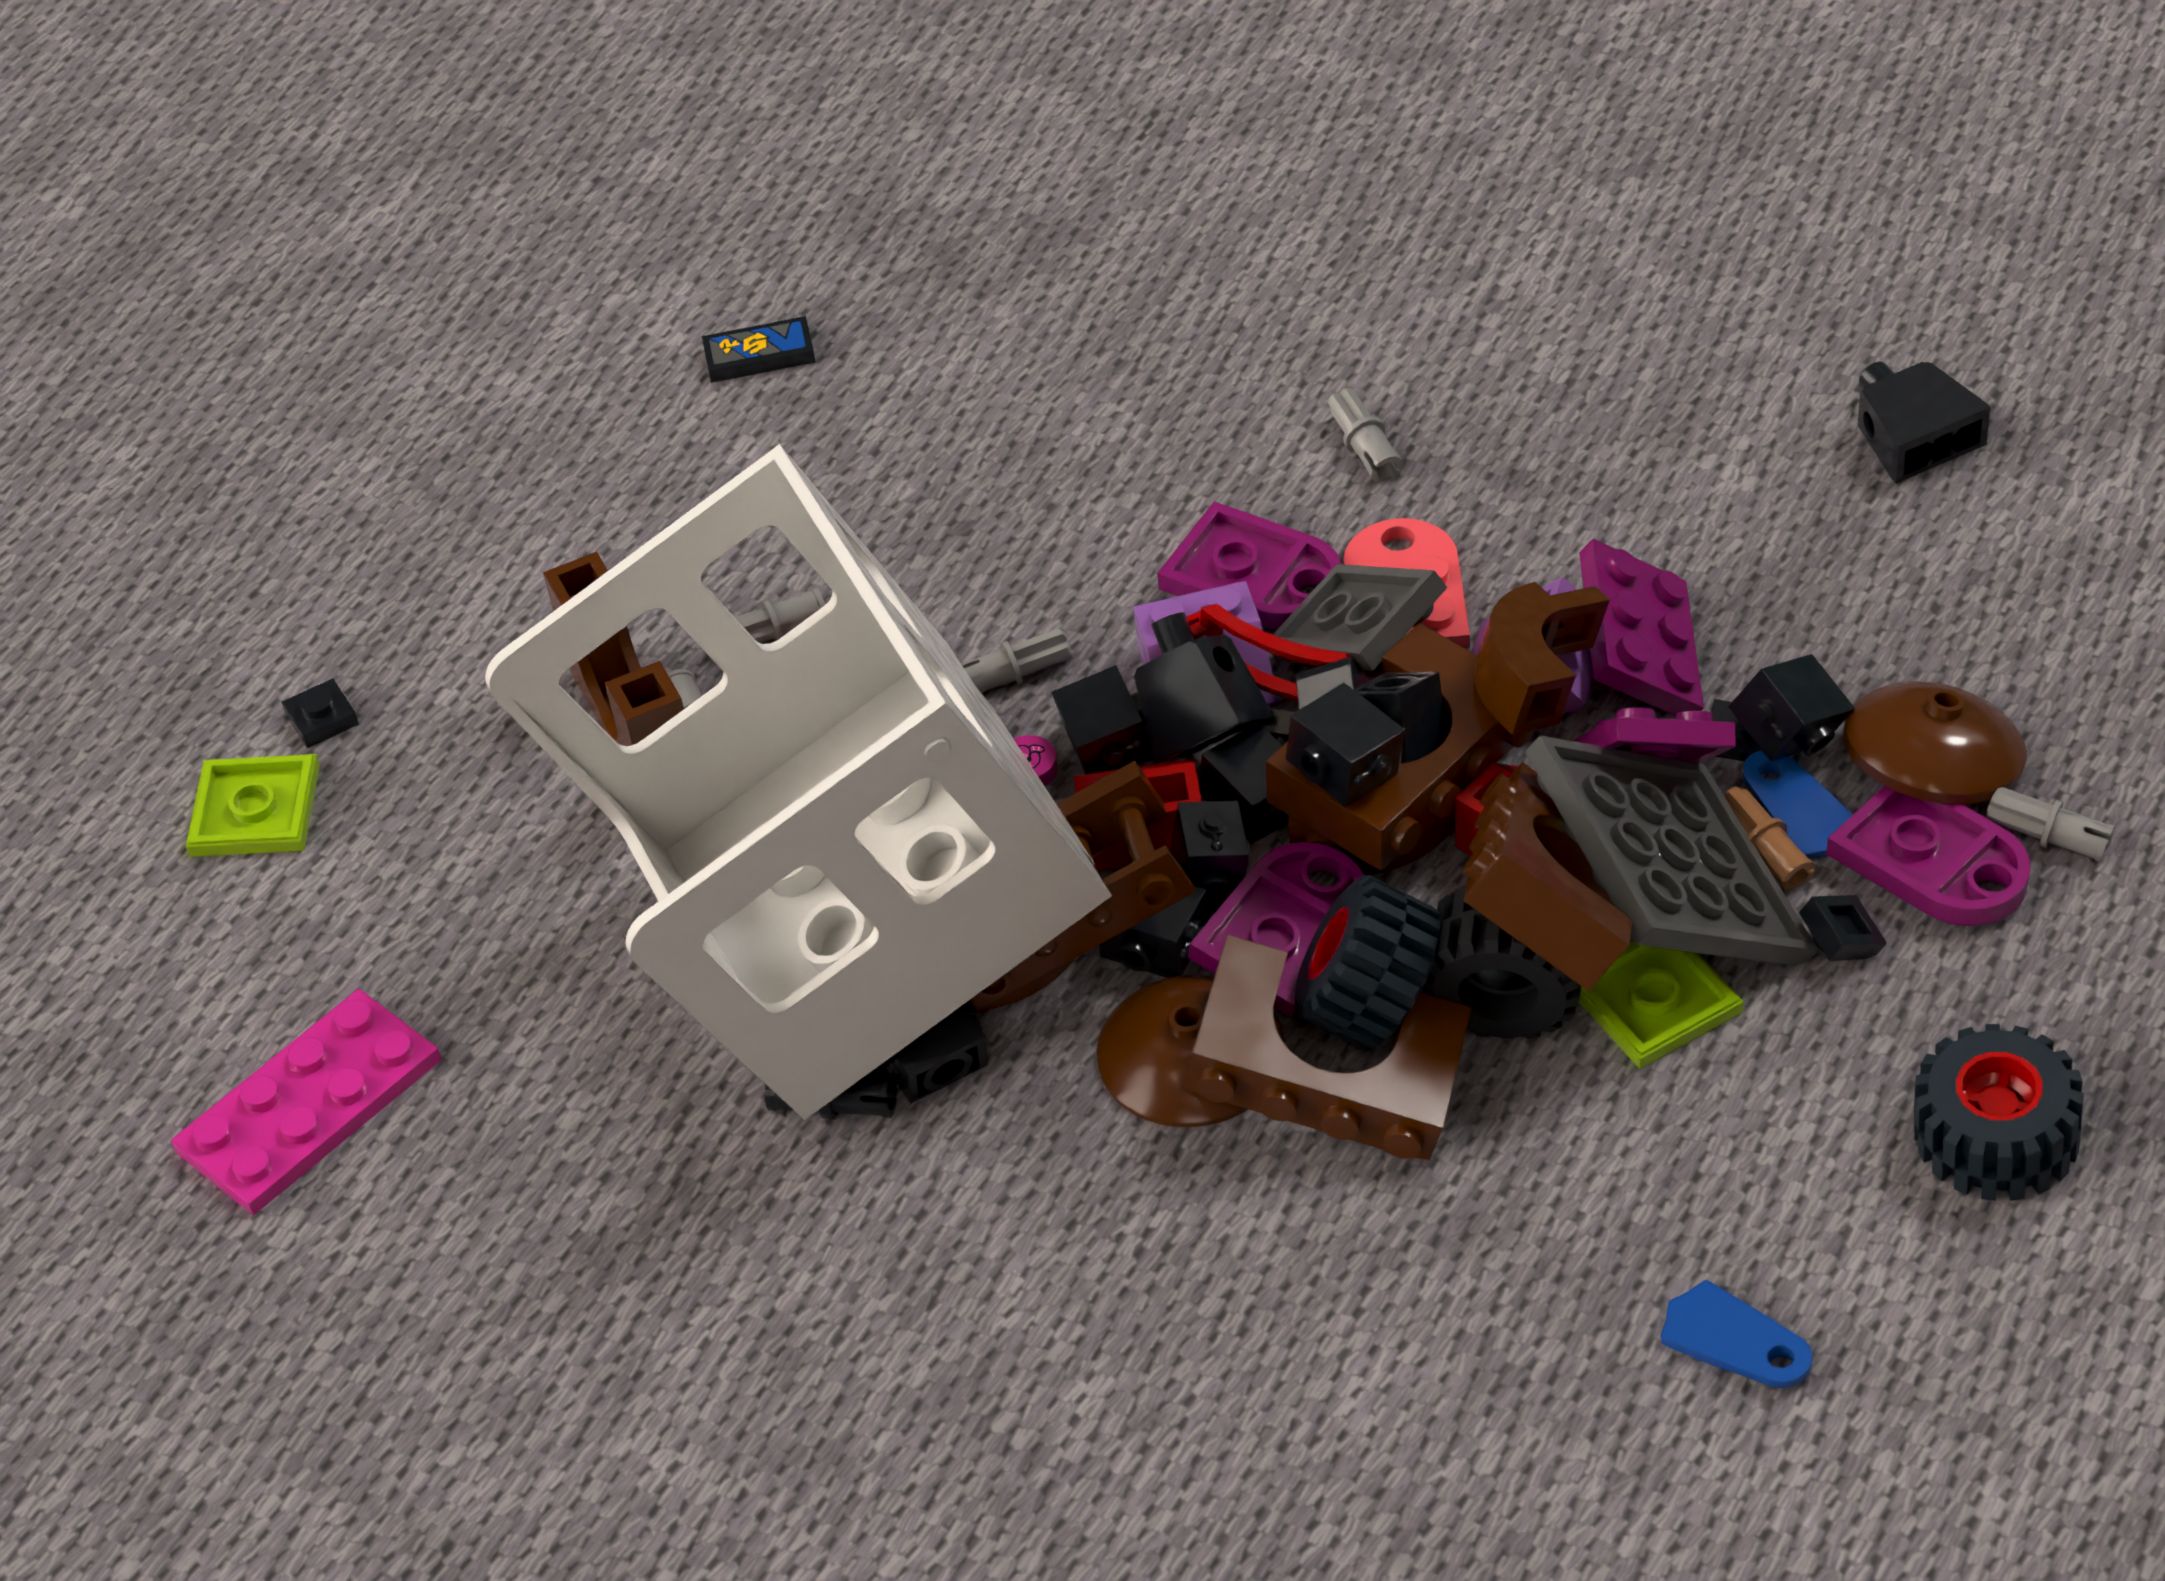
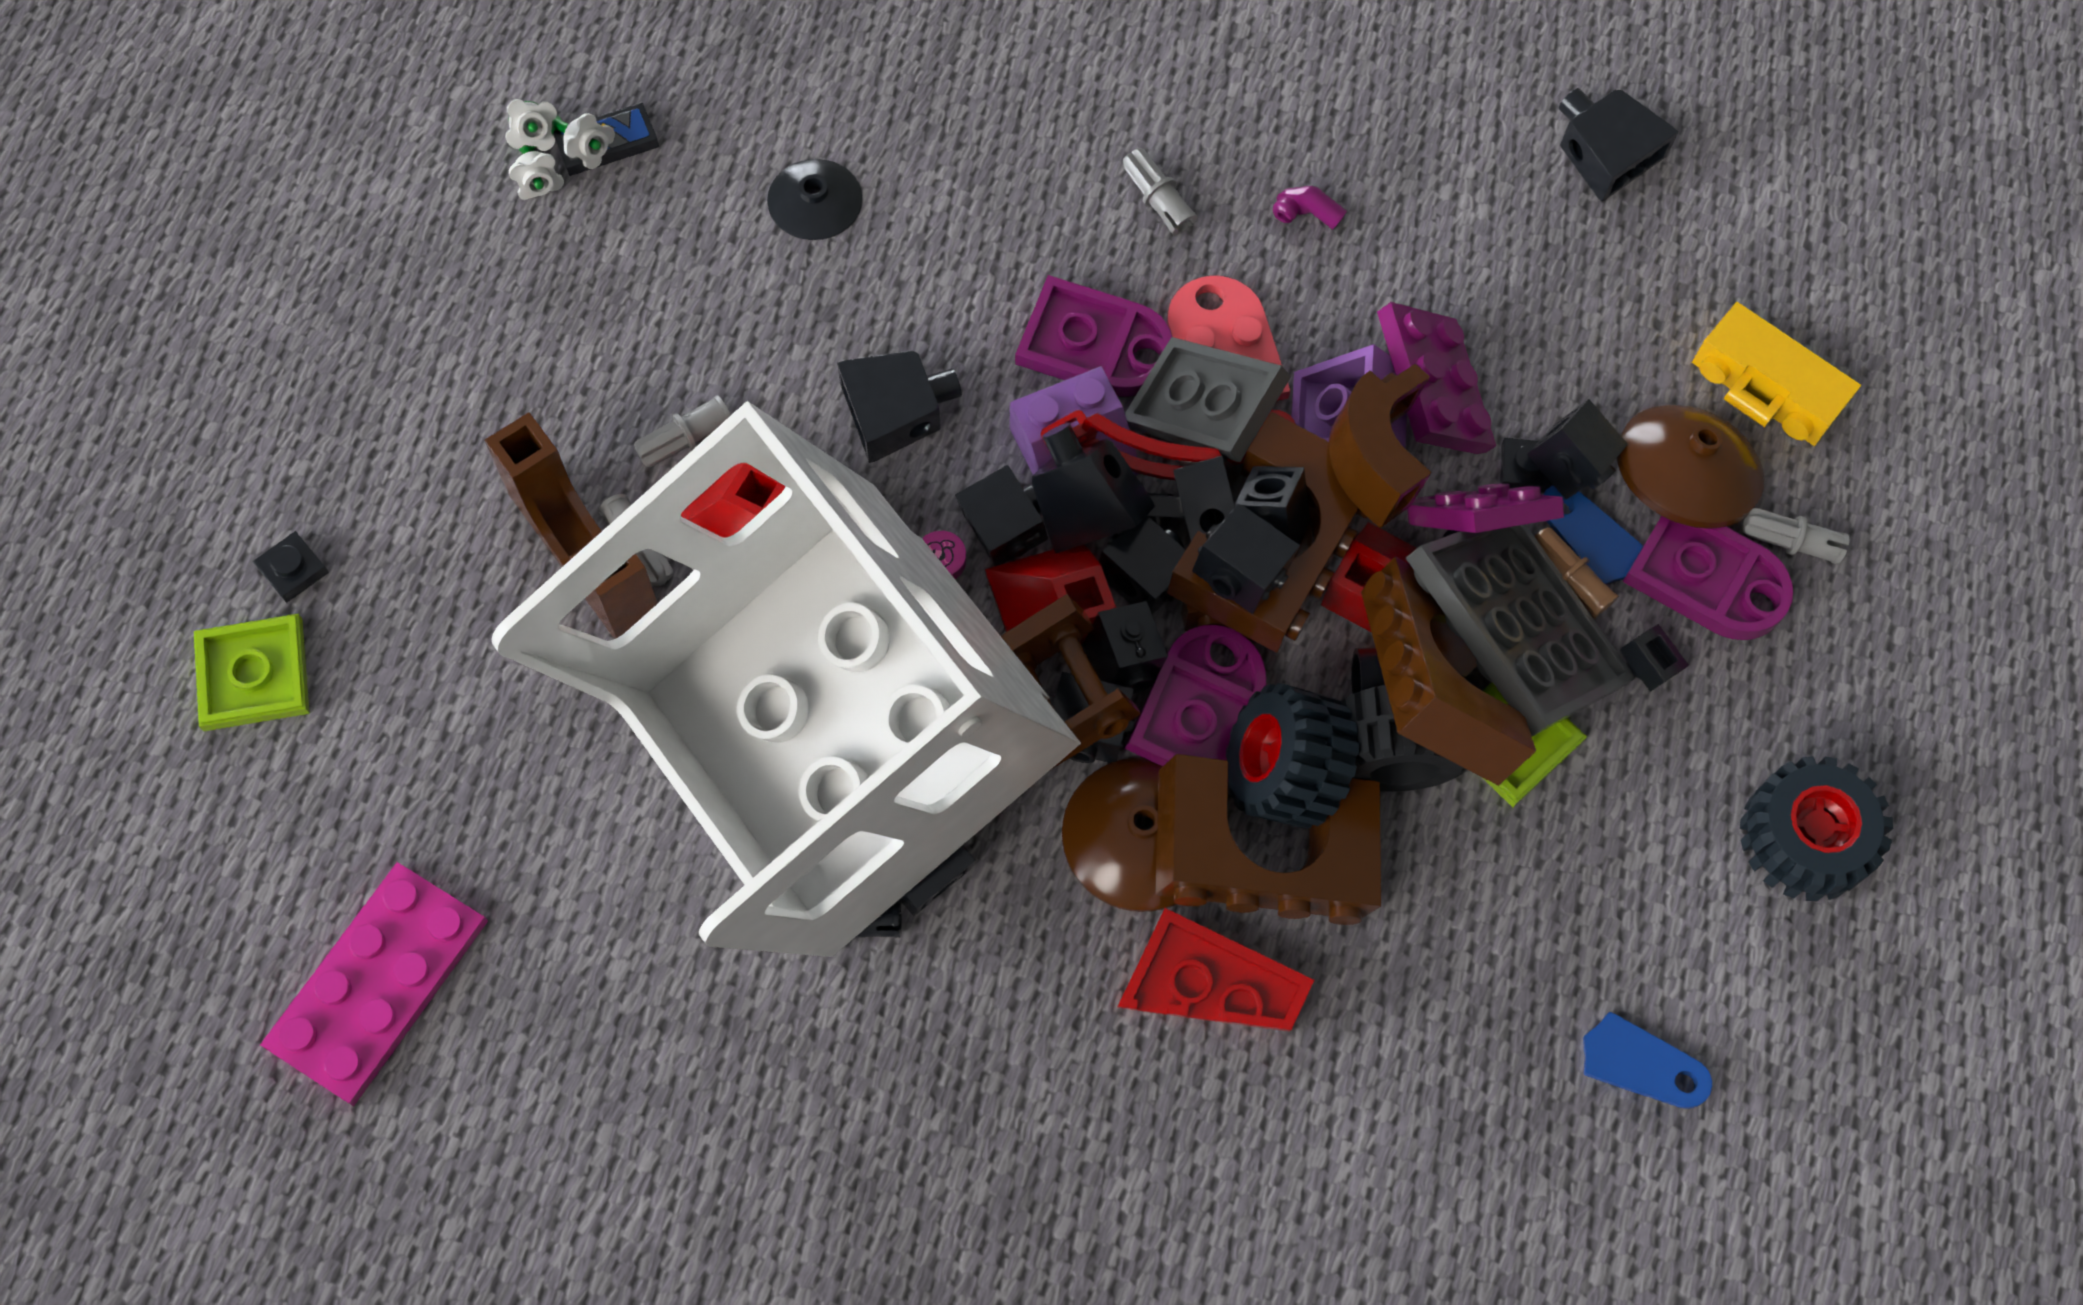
camera: 20 degrees left, 20 degrees up
light grey axle [961,629,1071,694] -> none
none -> white plant [505,99,615,200]
none -> black dish [767,159,862,240]
none -> black torso [837,351,962,463]
none -> red wing [1117,908,1314,1032]
none -> magenta arm [1272,185,1347,229]
none -> yellow piece [1691,301,1862,446]

